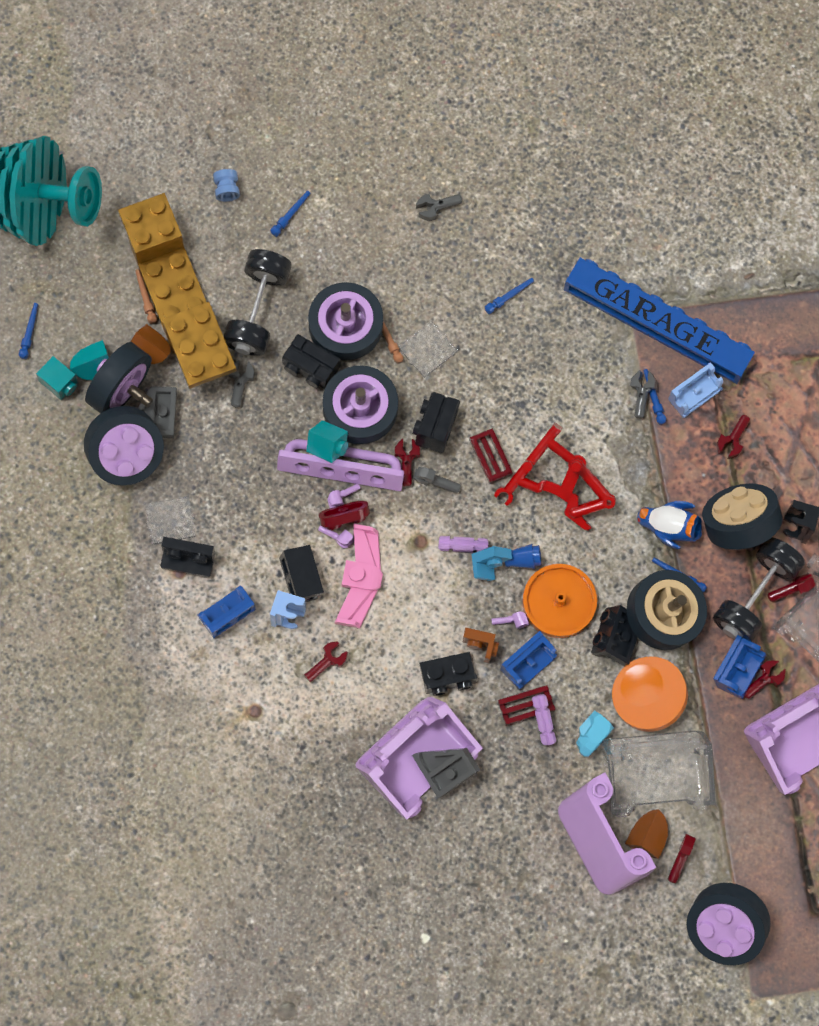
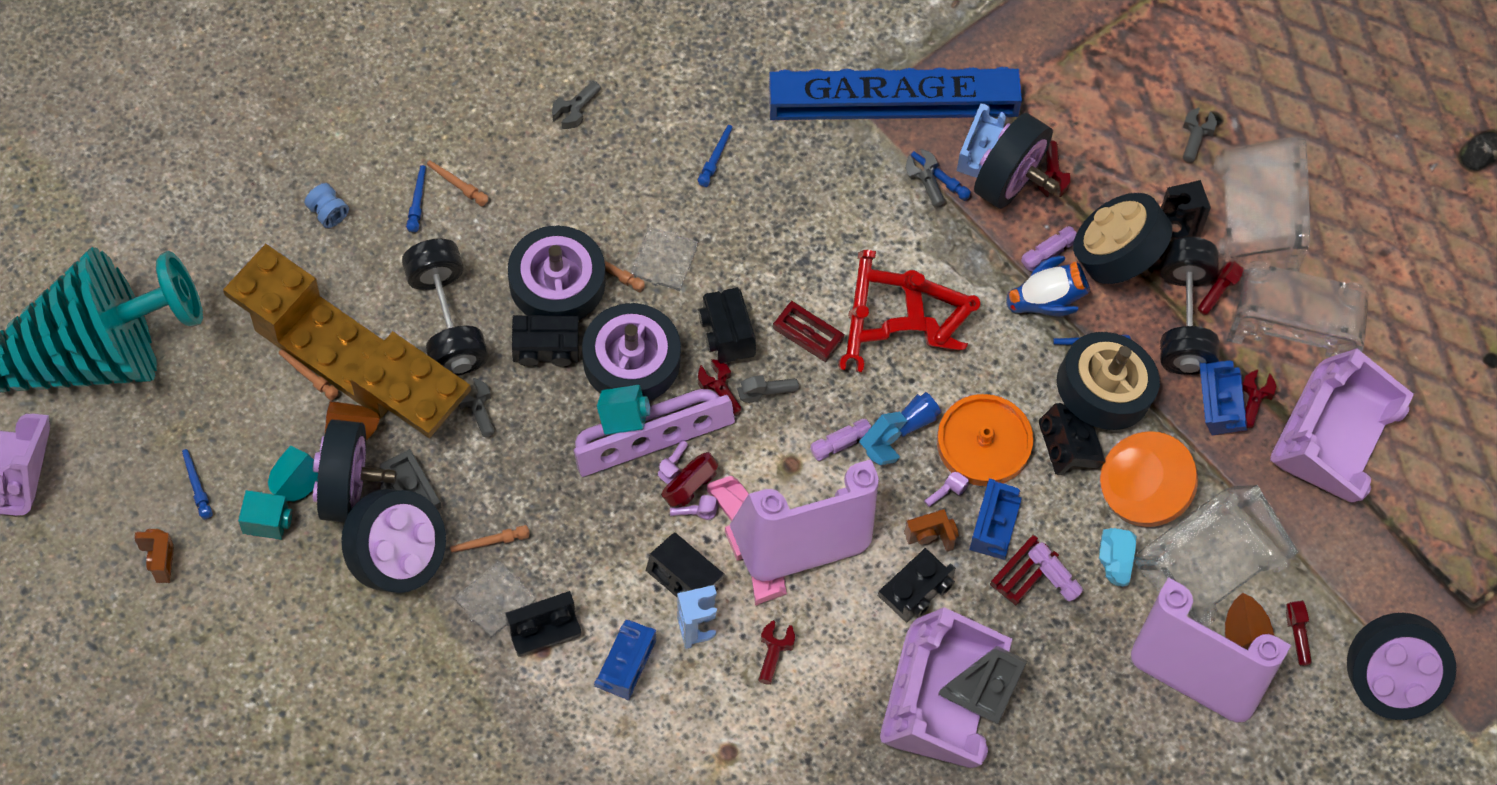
camera: 30 degrees left, 10 degrees down
none -> nougat piece [427,160,488,207]
none -> nougat piece [450,525,530,553]
none -> lavender windscreen [730,459,879,581]
none -> black wheel [974,113,1059,209]
none -> lavender axle [1021,226,1077,271]

